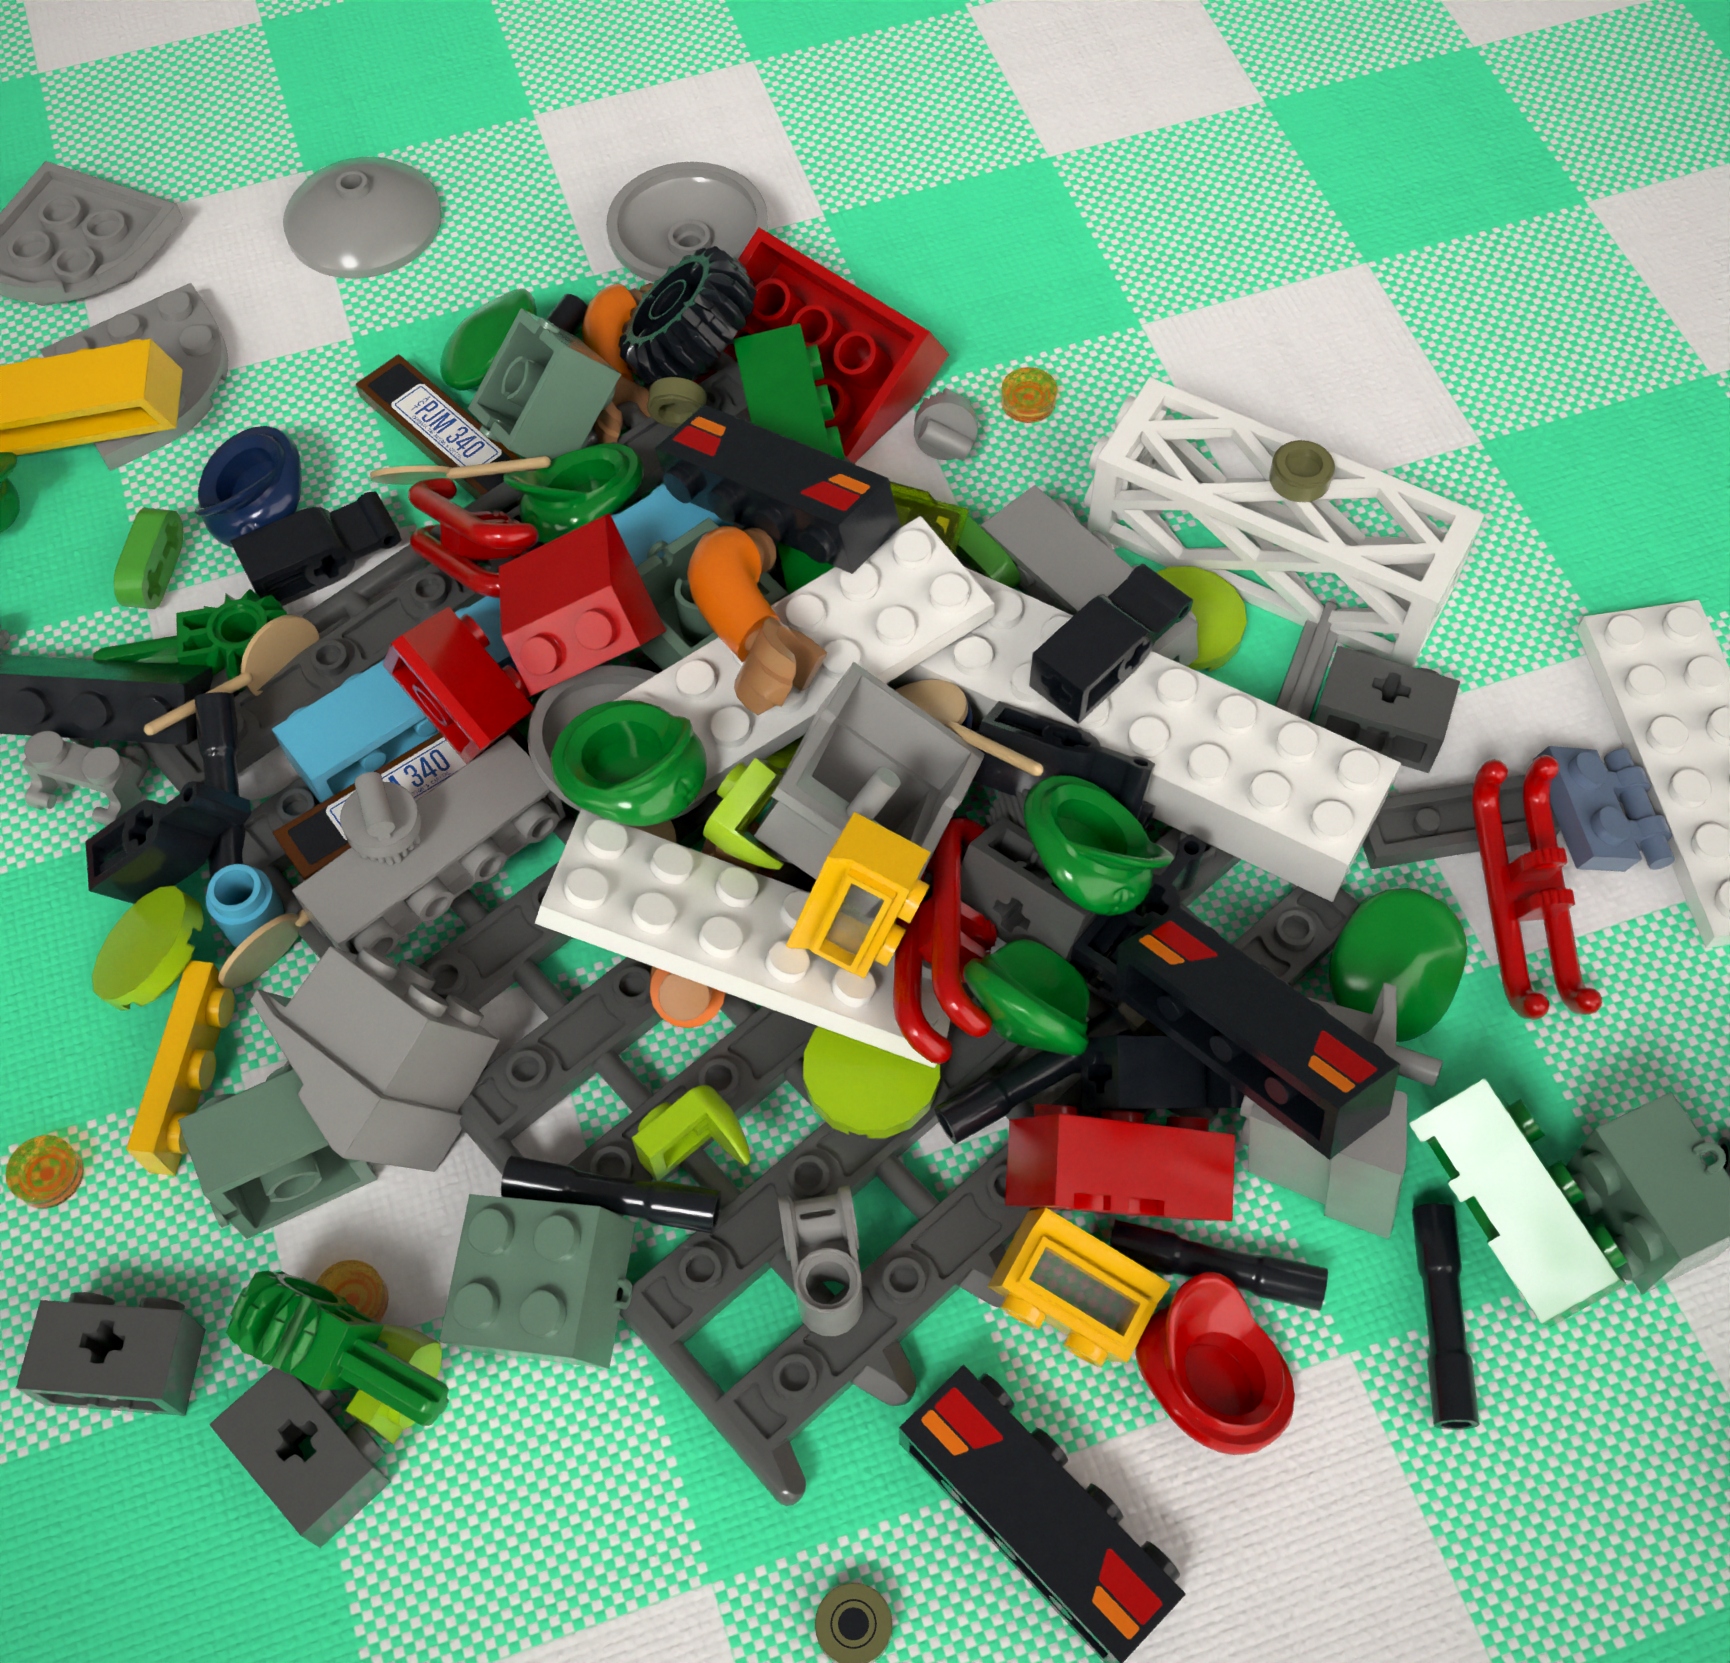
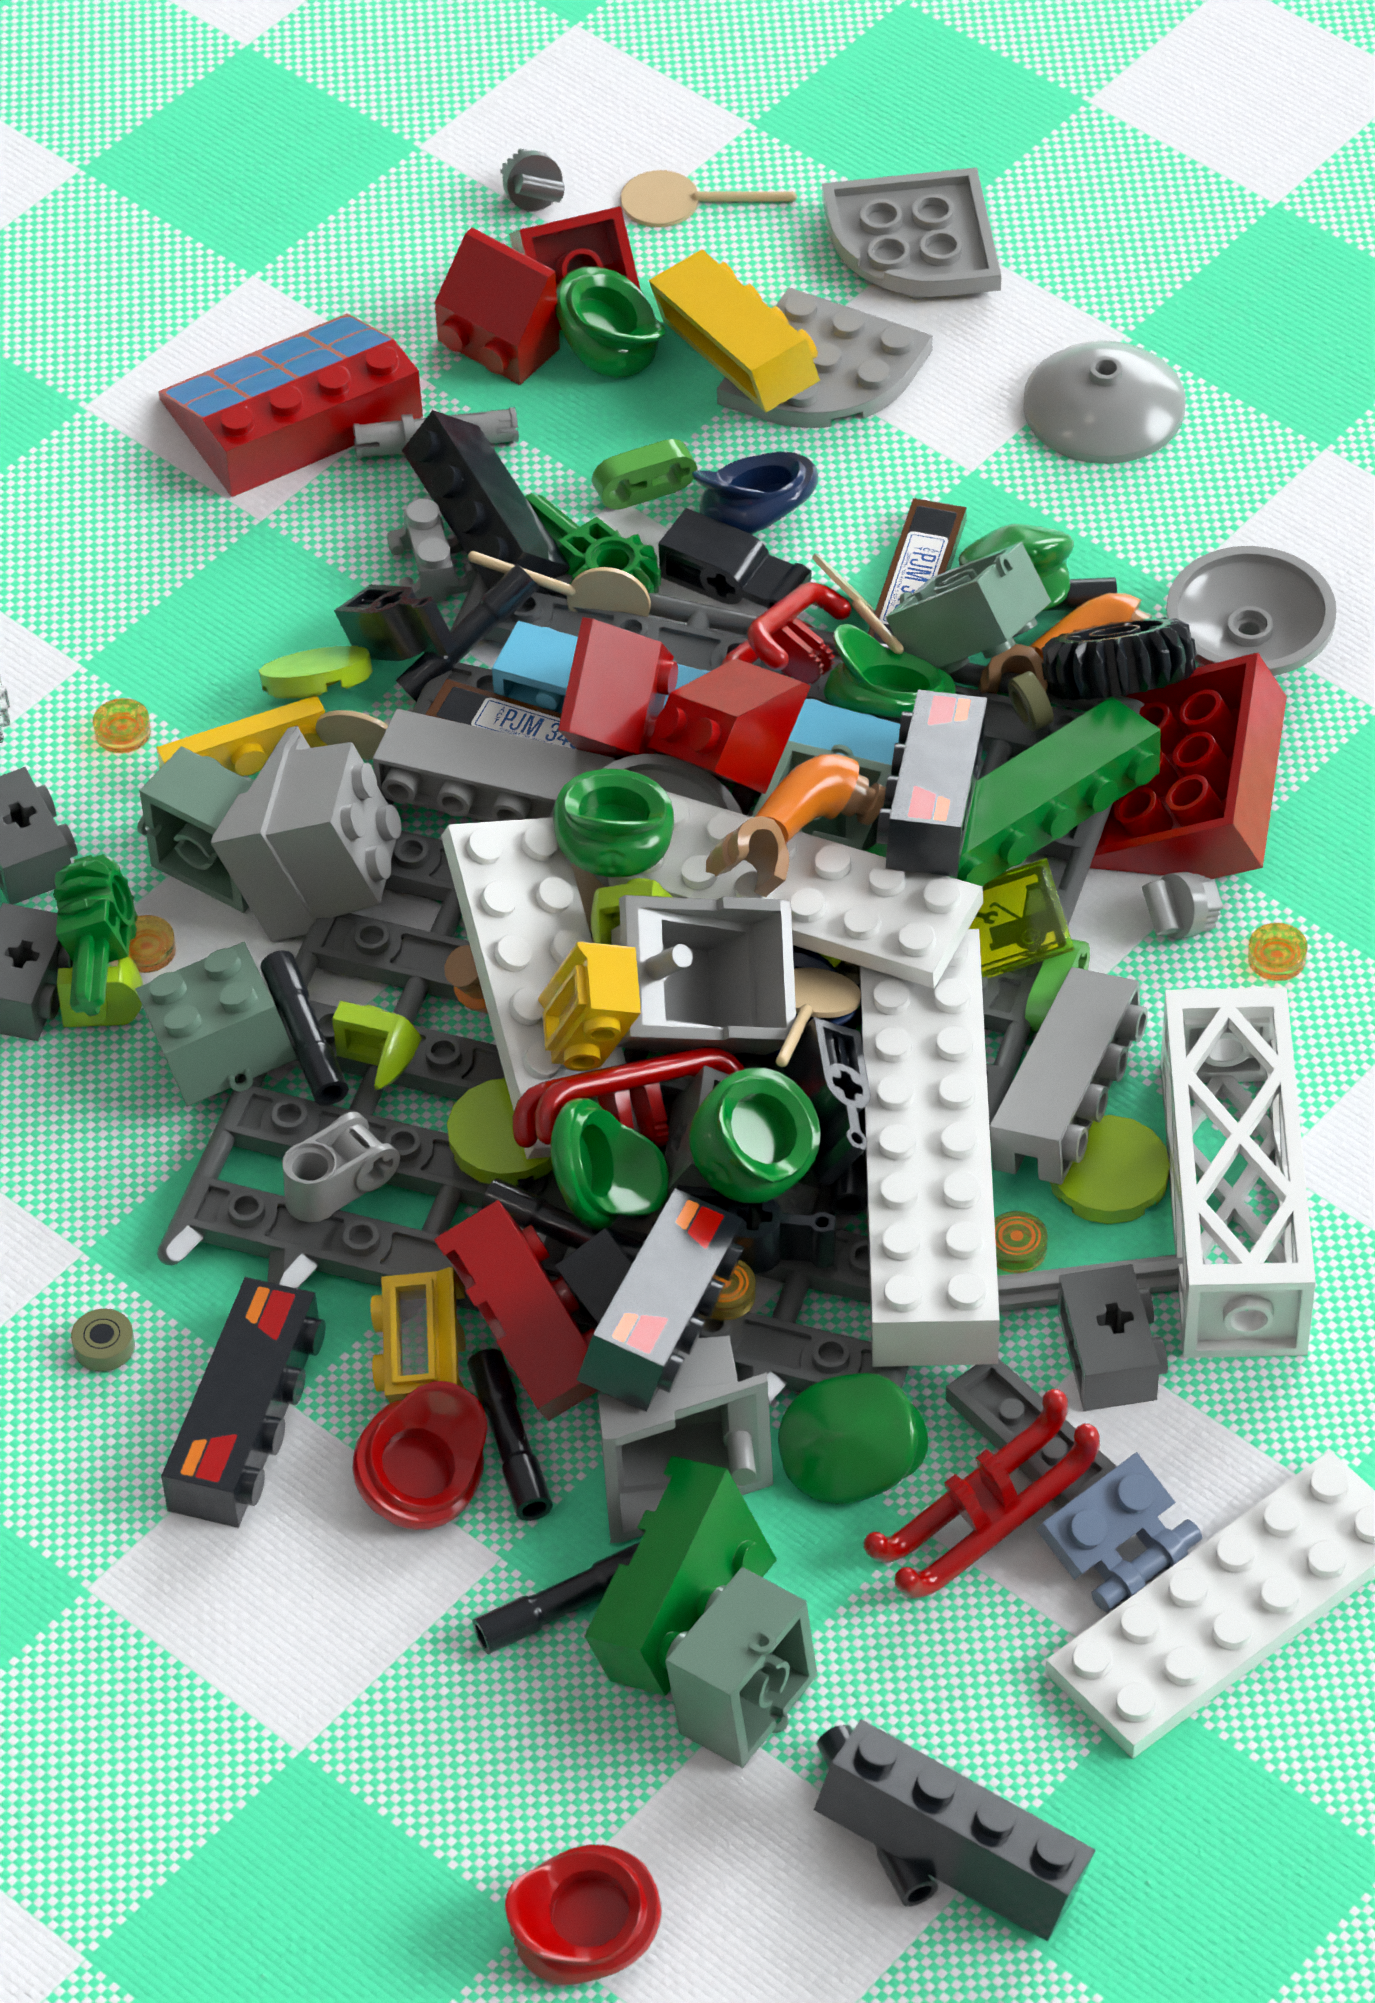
camera: 60 degrees right, 10 degrees down
medium azure brick [206,864,284,948] -> none
light grey piece [340,772,421,865] -> none
black piece [1029,564,1193,724] -> none
olive tile [1269,440,1335,502] -> none

